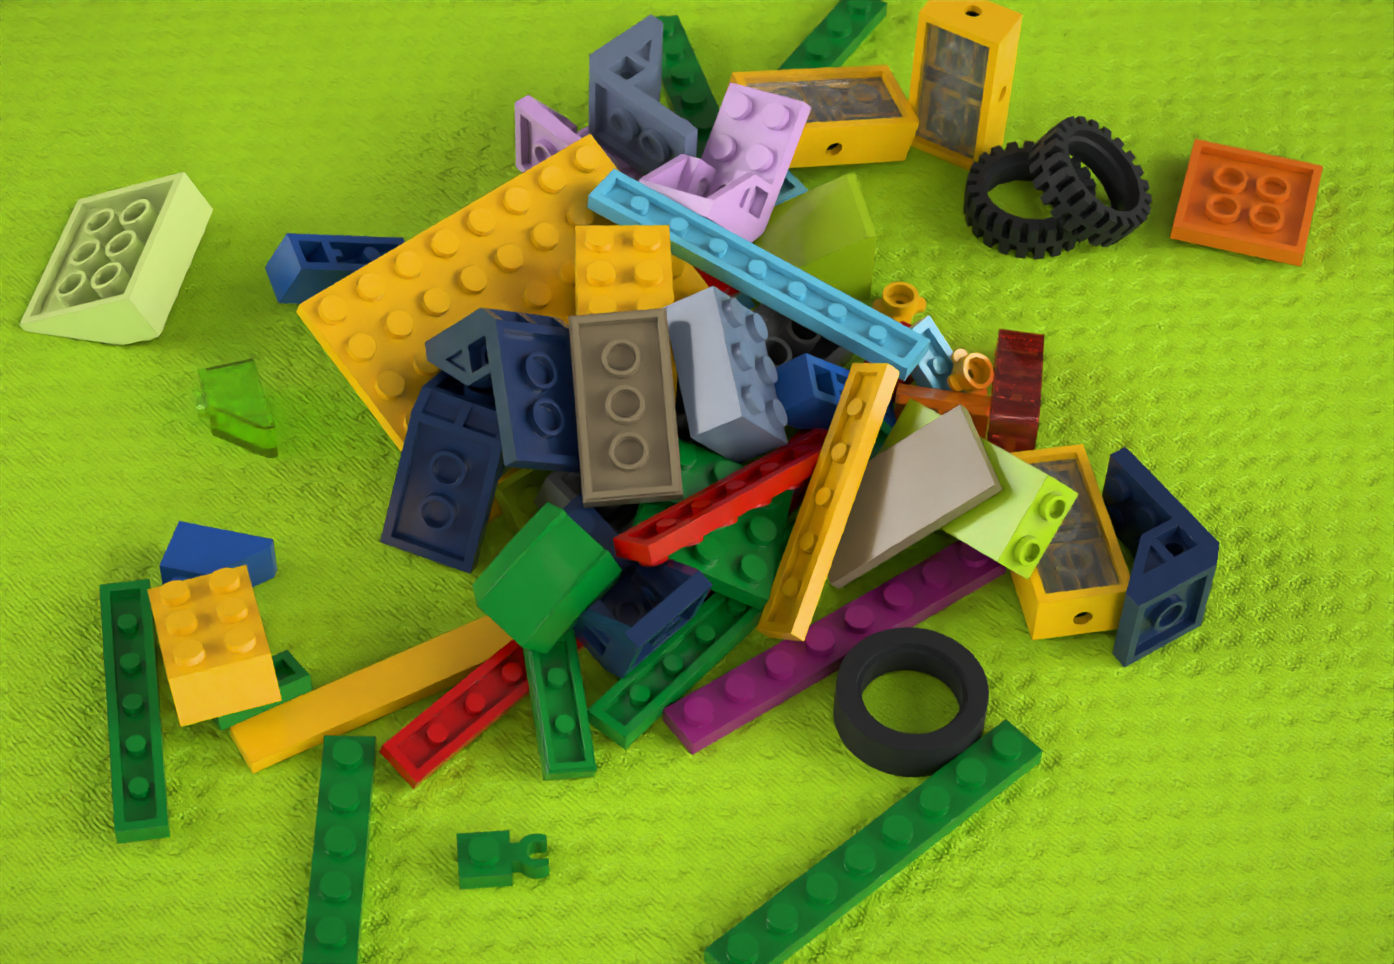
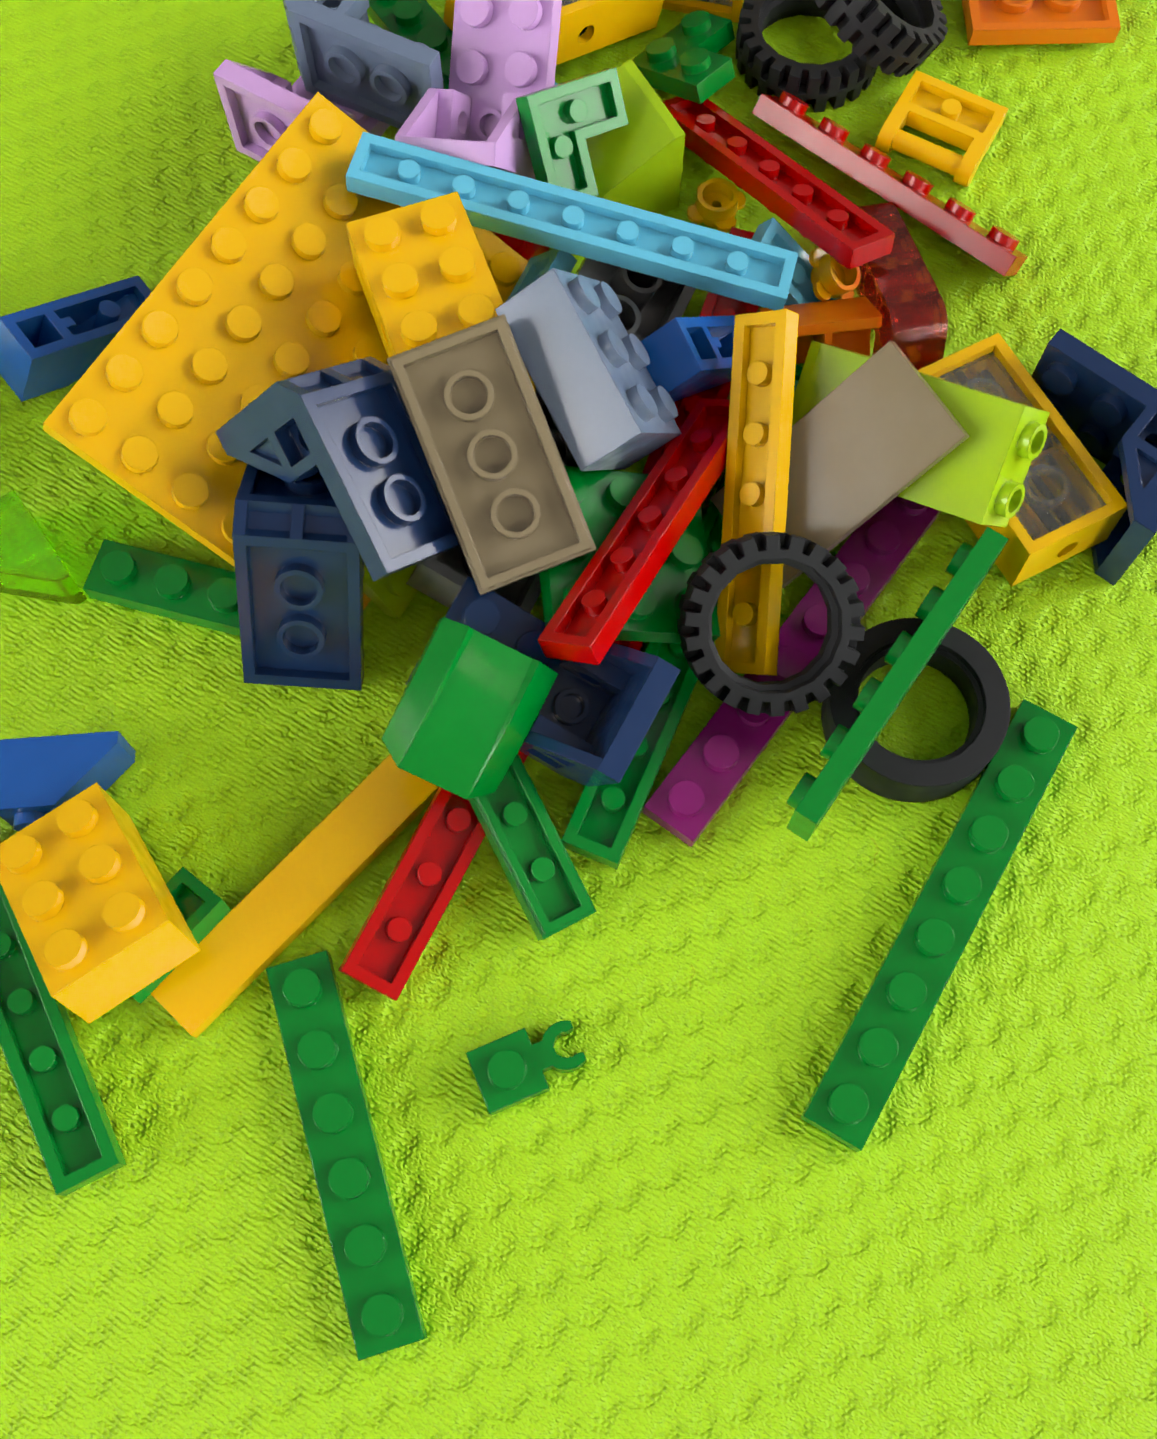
camera: 15 degrees left, 20 degrees up
none -> green plate [83,539,240,636]
none -> plate [515,67,629,196]
none -> green plate [632,10,735,104]
none -> red plate [662,96,895,270]
none -> black tyre [677,532,866,717]
none -> plate [751,91,1028,276]
none -> green plate [786,527,1008,842]
none -> yellow plate [875,70,1008,187]

